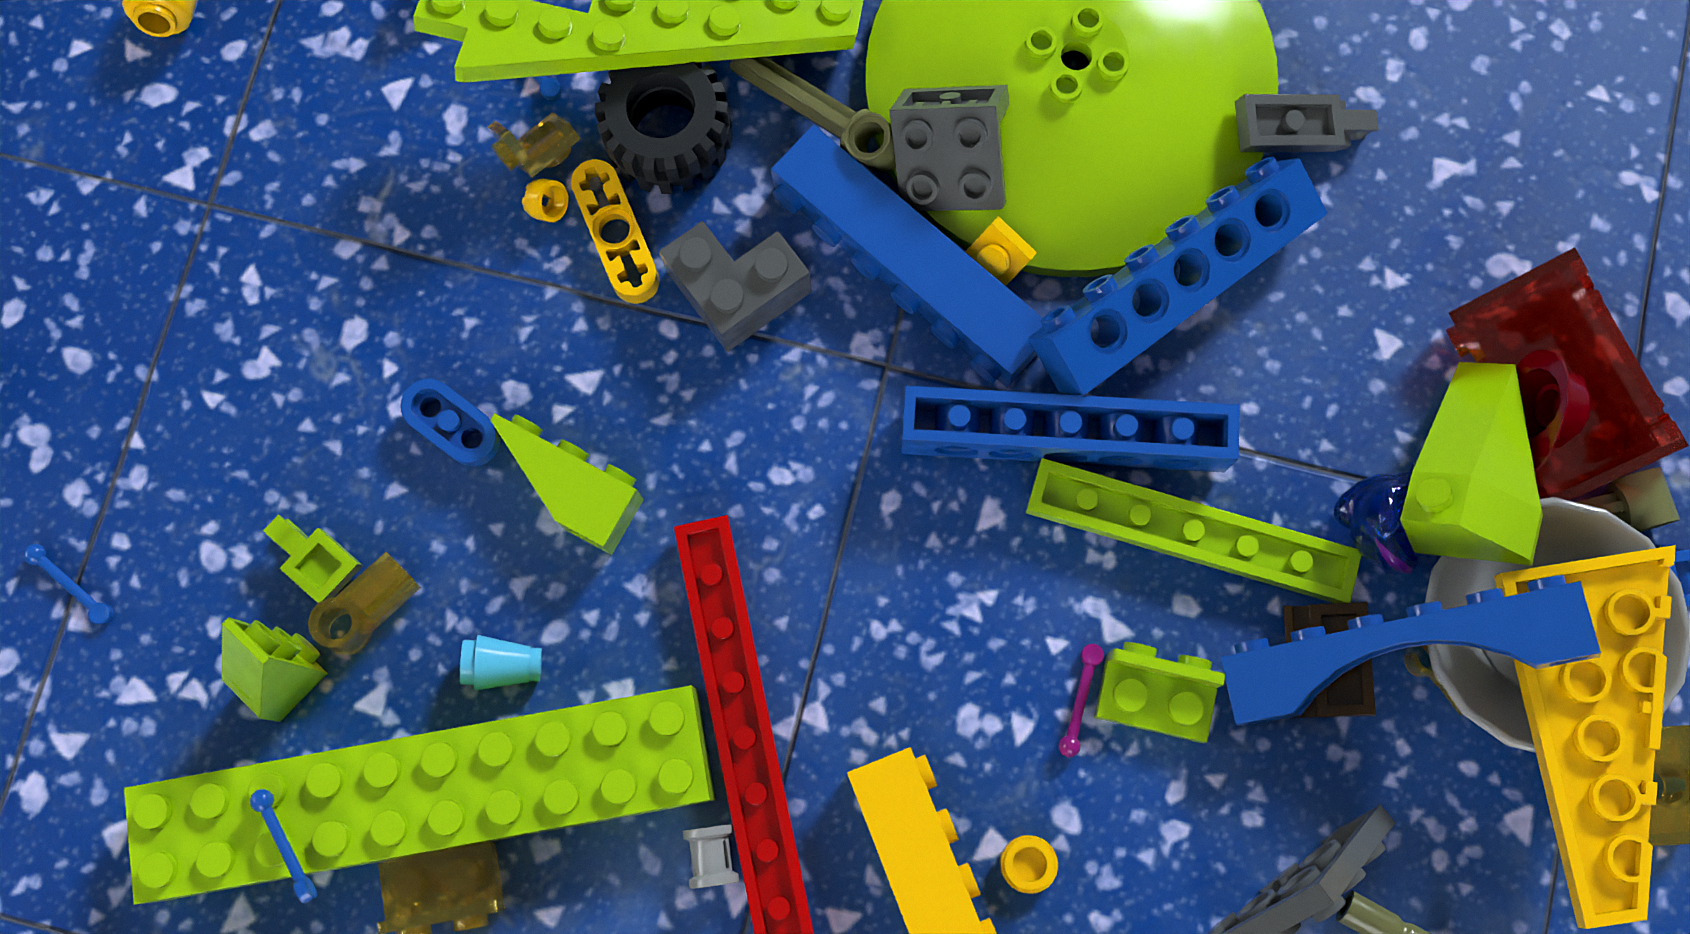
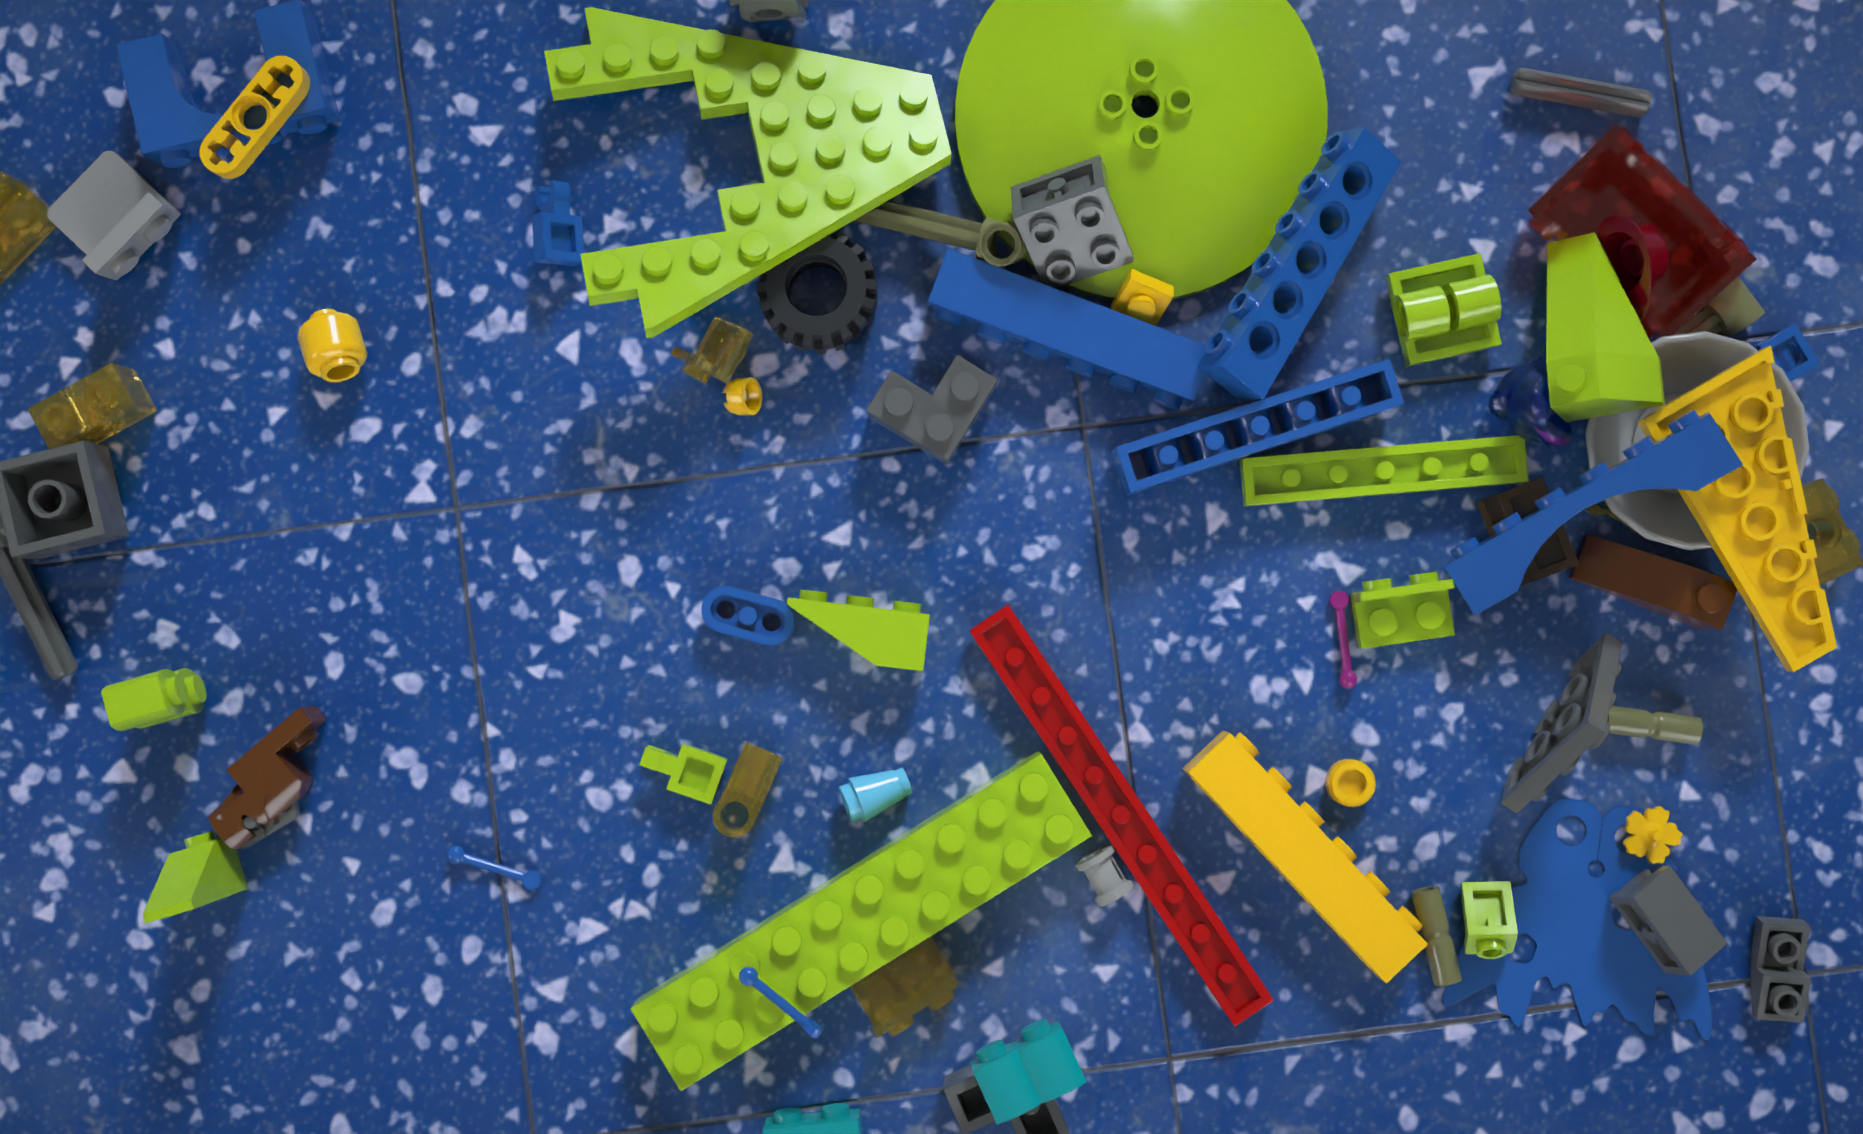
camera: 25 degrees left, 10 degrees up
lime slope [222,617,328,722] -> none
yellow beam [571,159,660,304] -> none
dark grey hinge [1235,94,1379,152] -> none
none -> lime plate [1385,253,1502,367]
none -> dark grey axle [1510,67,1652,118]
none -> reddish brown slope [1569,534,1737,630]

